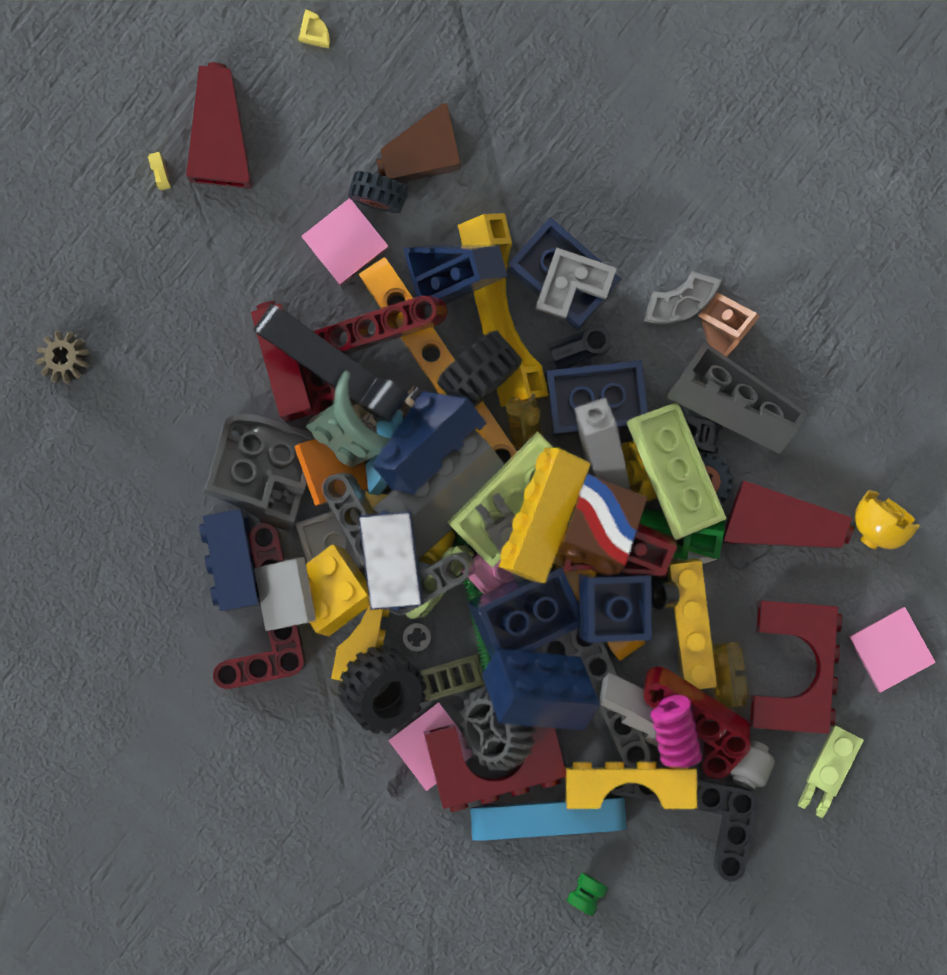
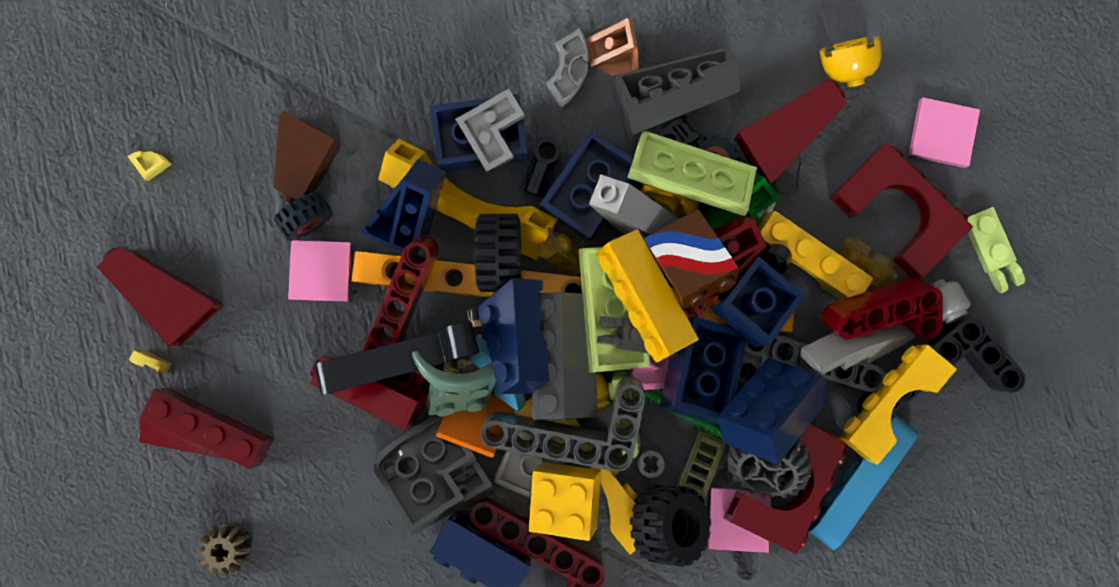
camera: 50 degrees left, 0 degrees up
light grey tile [254,557,316,631] -> none
flat silver piece [358,510,423,611] -> none
green wheel [566,872,609,916] -> none
dark pink piece [651,695,702,767] -> none
none -> dark red wedge [139,388,274,469]

